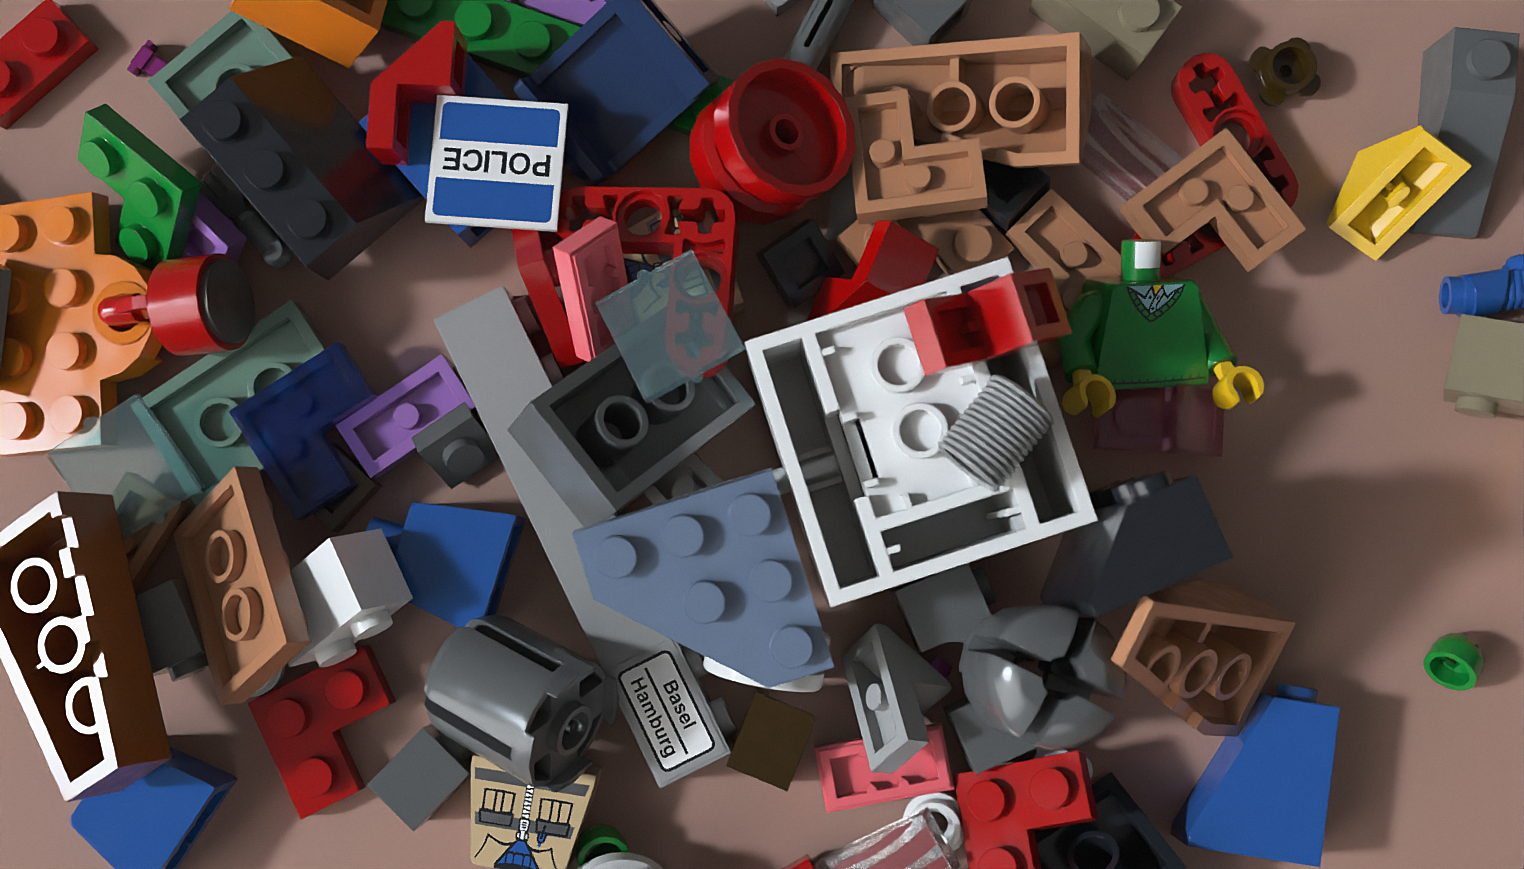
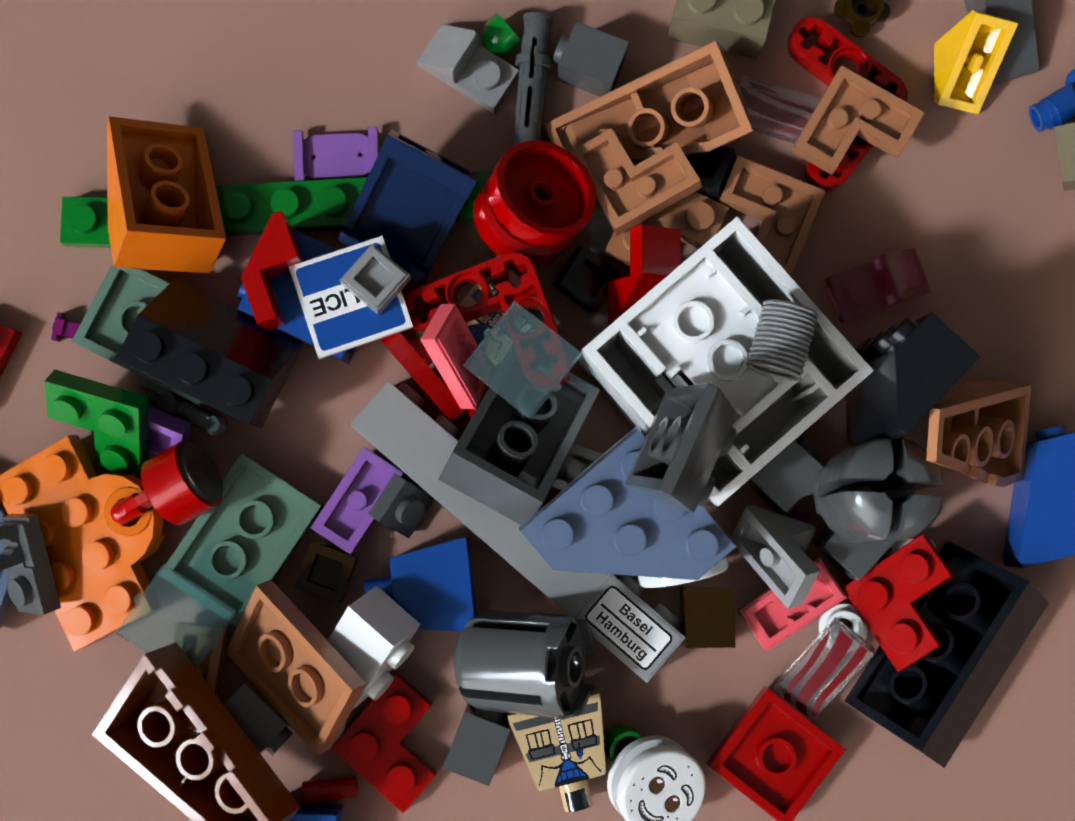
camera: 30 degrees left, 0 degrees up
clear blue tile [229,341,377,520] -> none
red slope [903,268,1072,376] -> none
green torso [1057,239,1265,418] -> none
none -> red piece [302,777,359,806]
none -> light grey tile [339,243,411,316]
none -> dark grey slope [625,383,737,513]

